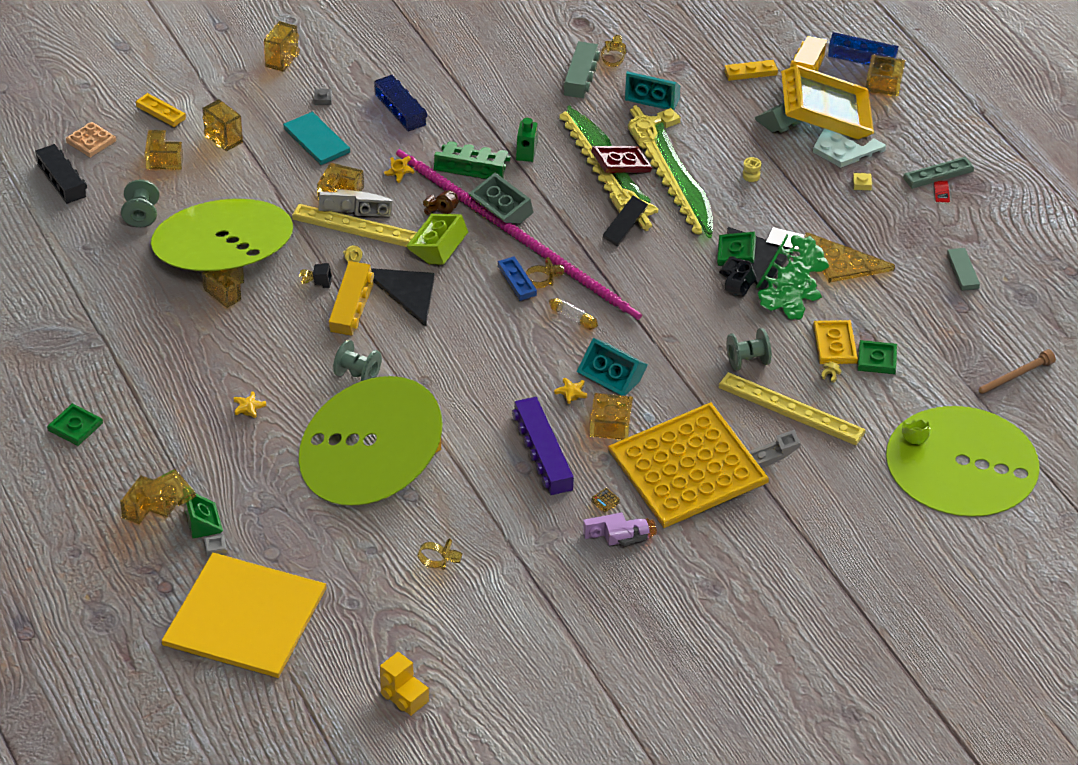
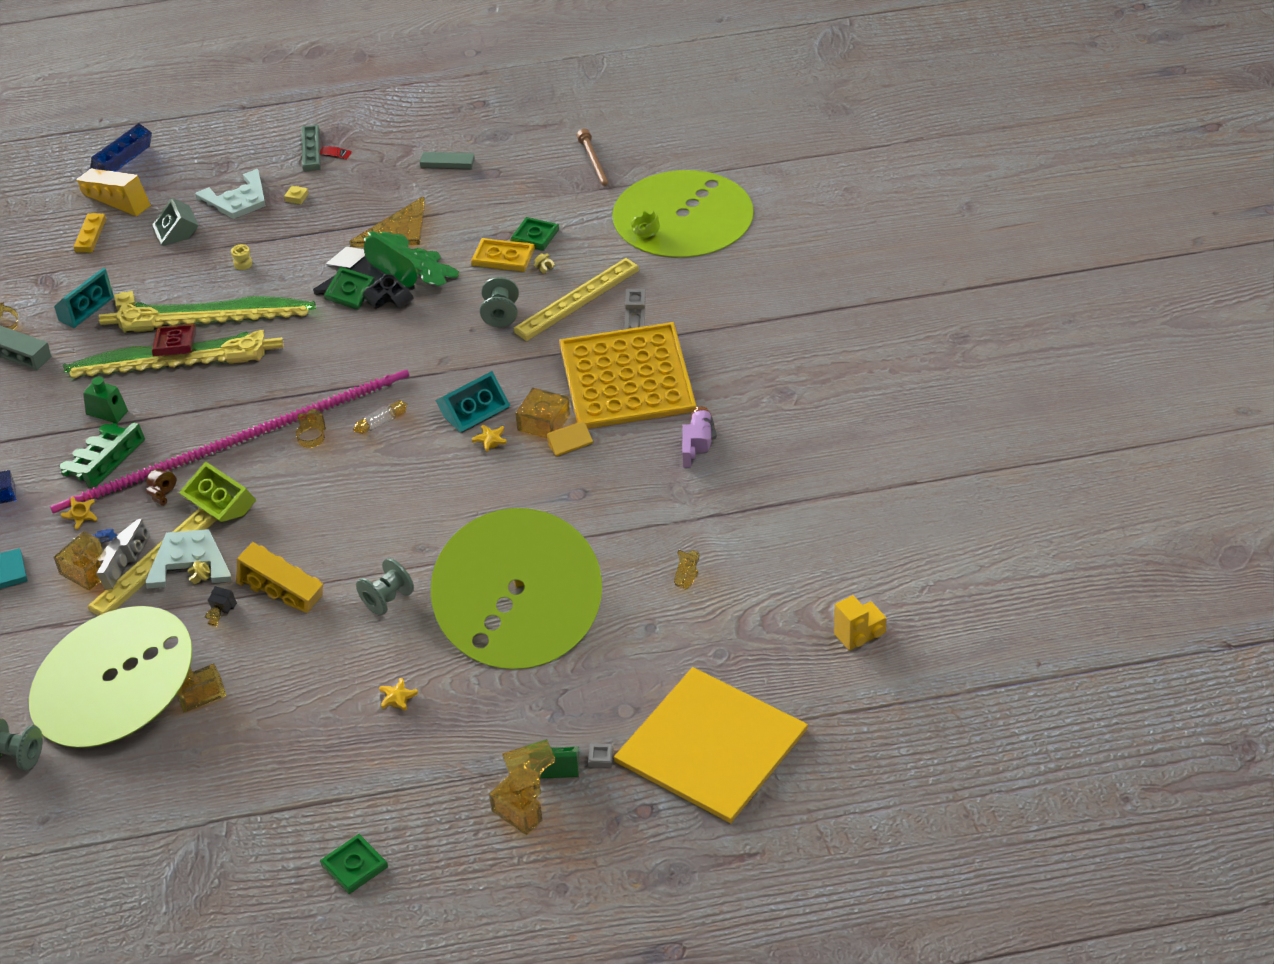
camera: 70 degrees left, 0 degrees up
black tile [371,268,435,326] -> none
sand green slope [469,173,534,223] -> none
blue plate [498,256,537,301] -> none
dark purple brick [512,396,574,495] -> none
clear yellow tile [591,488,620,513] -> none
black tile [603,195,648,247] -> none
yellow window [781,65,874,139] -> none
clear yellow brick [866,55,906,96] -> none
none -> blue axle [92,529,117,544]
none -> light aqua wing [146,529,231,589]
none -> yellow slope [547,421,593,456]

